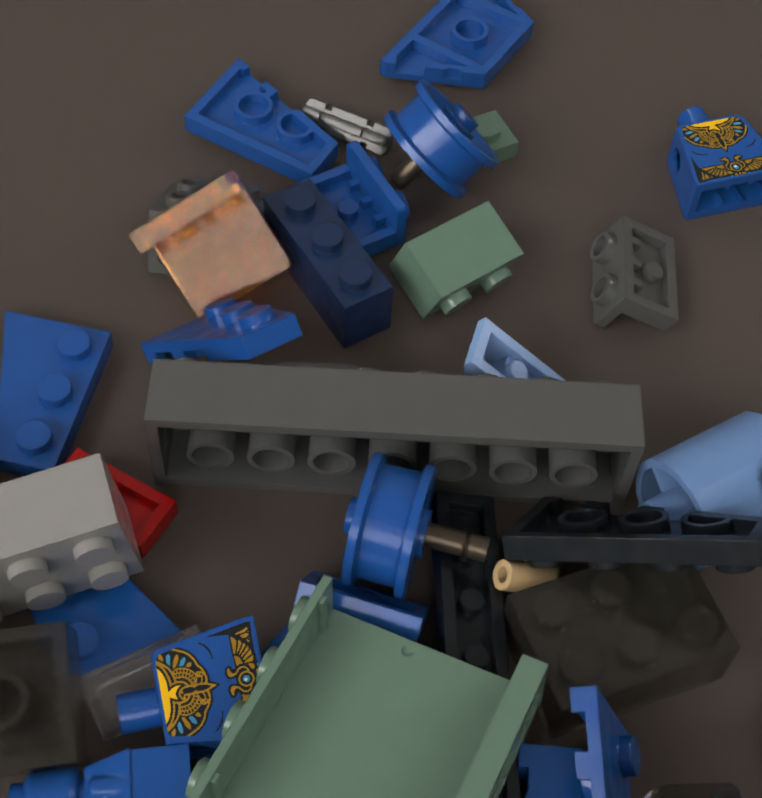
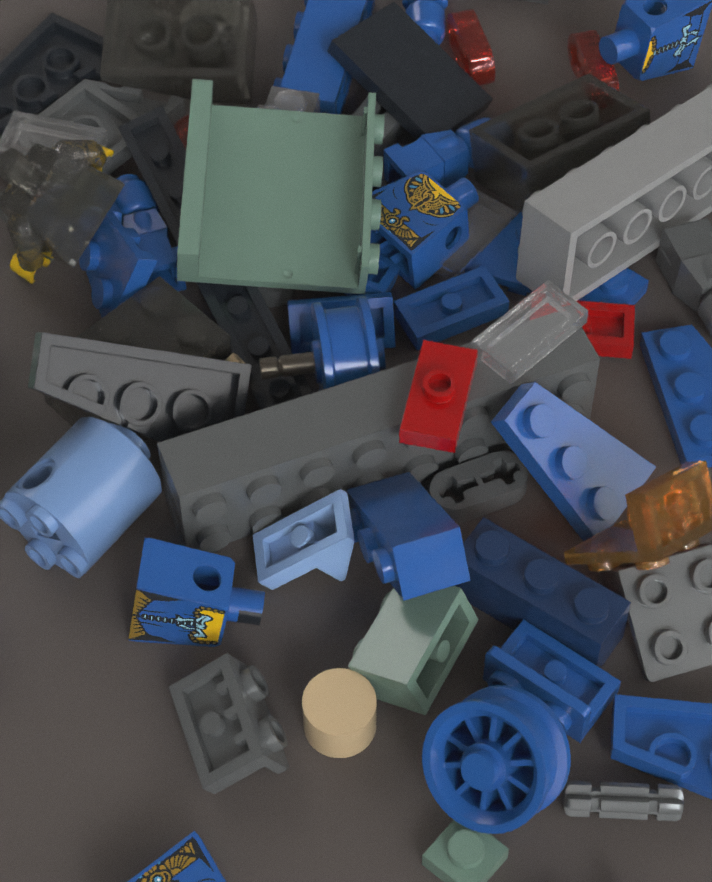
camera: 160 degrees right, 0 degrees up
none -> blue torso [128,537,265,647]
none -> tan piece [302,668,377,758]
none -> blue brick [346,472,471,601]
none -> blue plate [393,265,510,351]
none -> red plate [399,340,478,453]
none -> clear tile [471,280,588,384]

